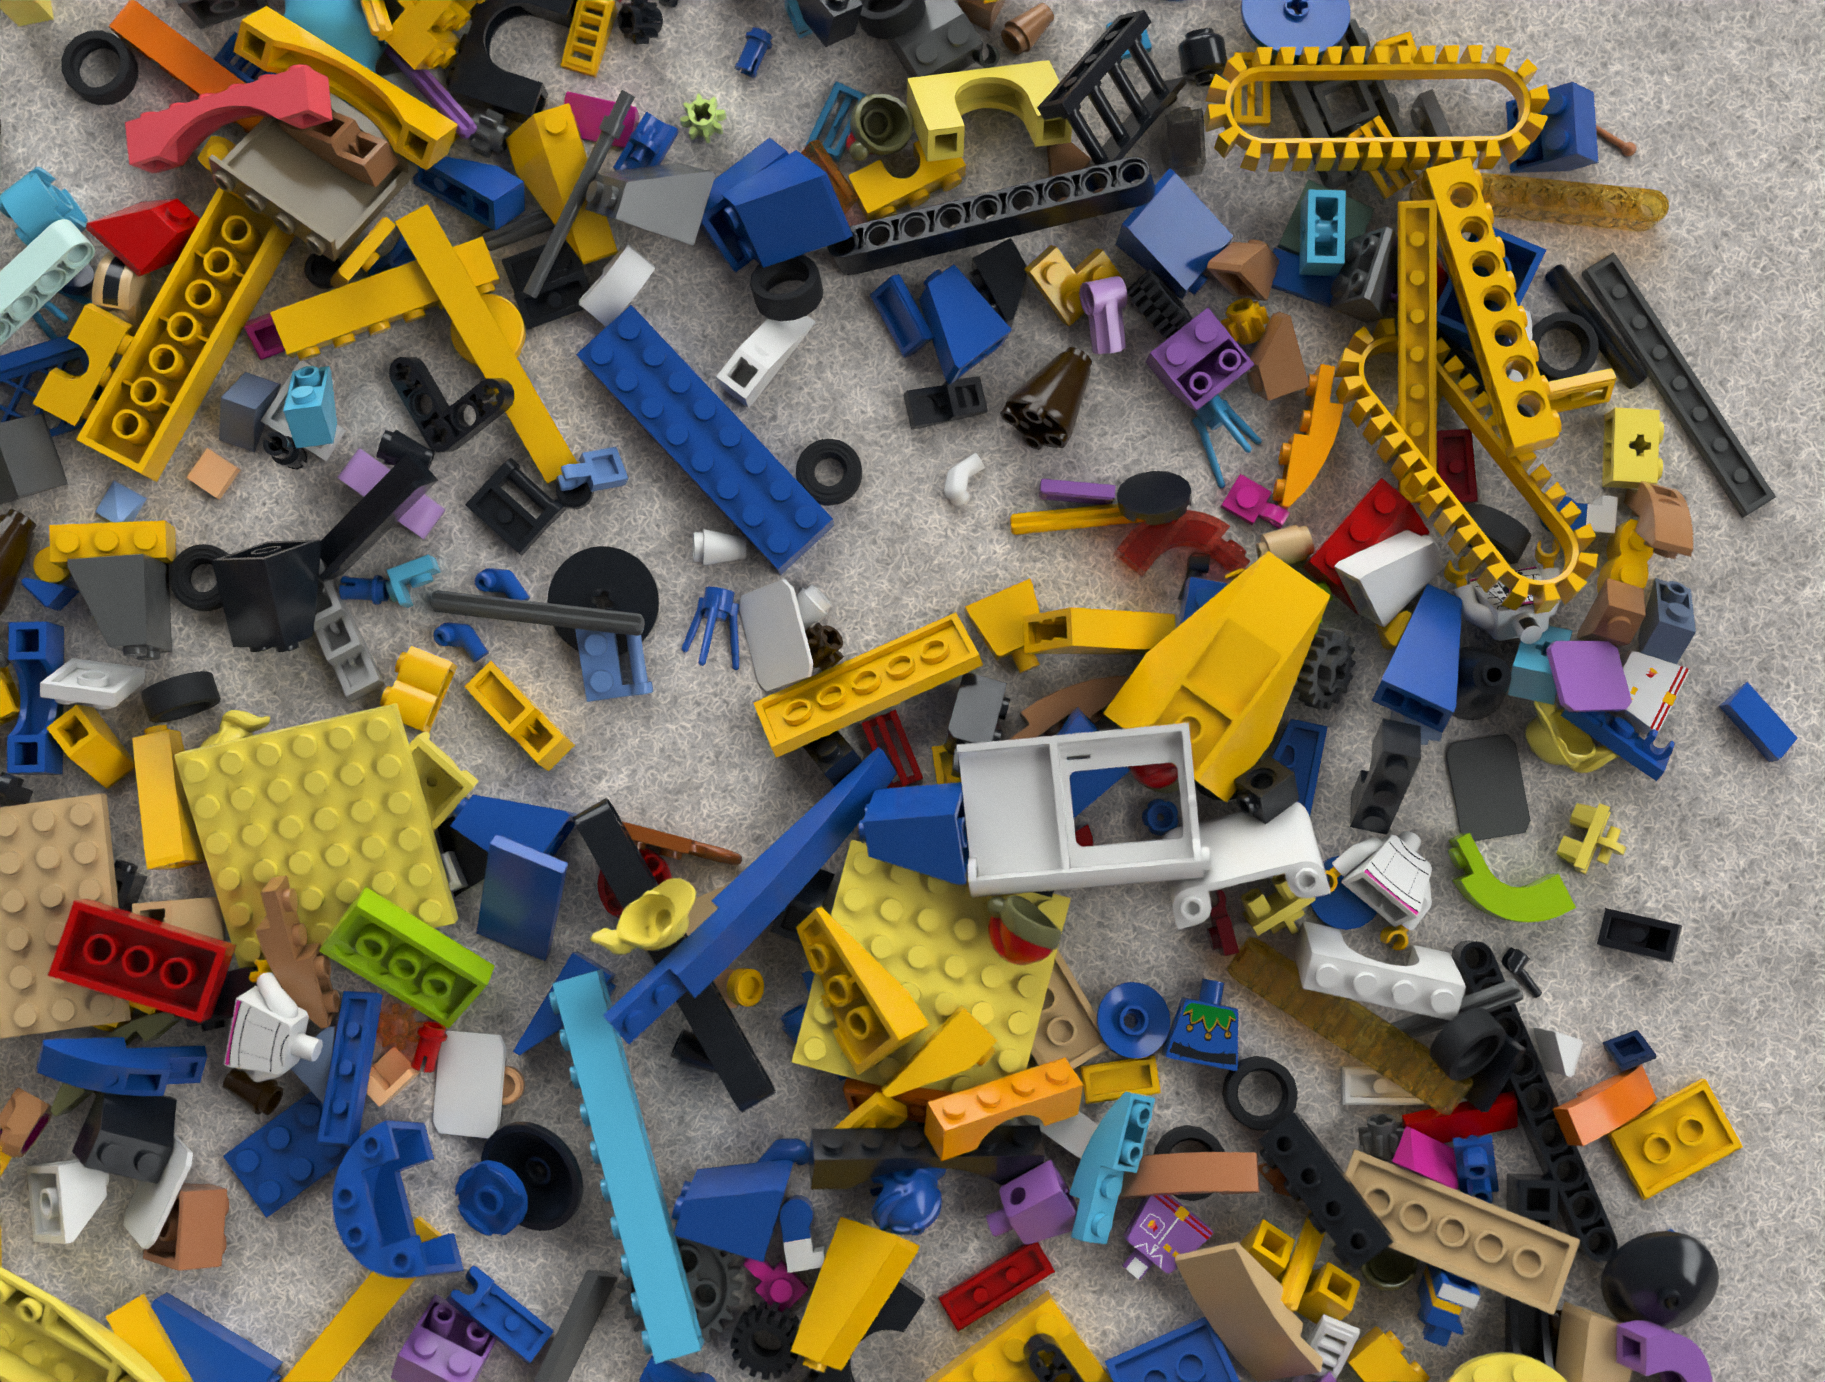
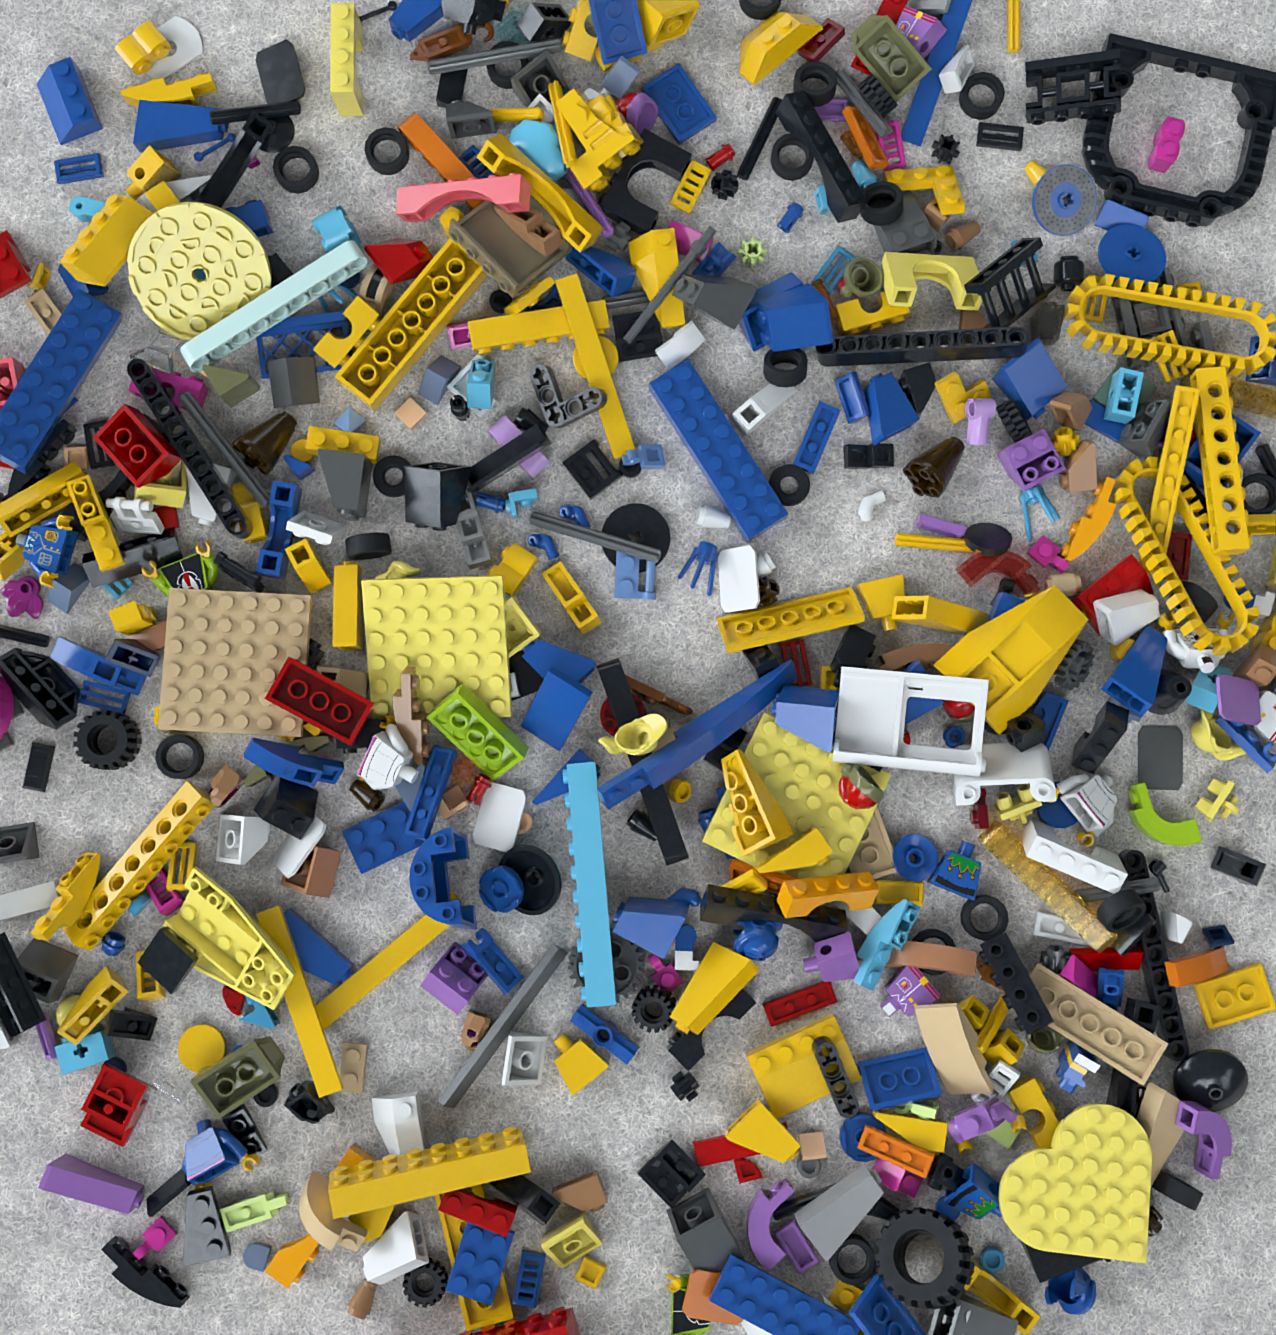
camera: 10 degrees right, 0 degrees up
none -> blue plate [793,401,841,474]

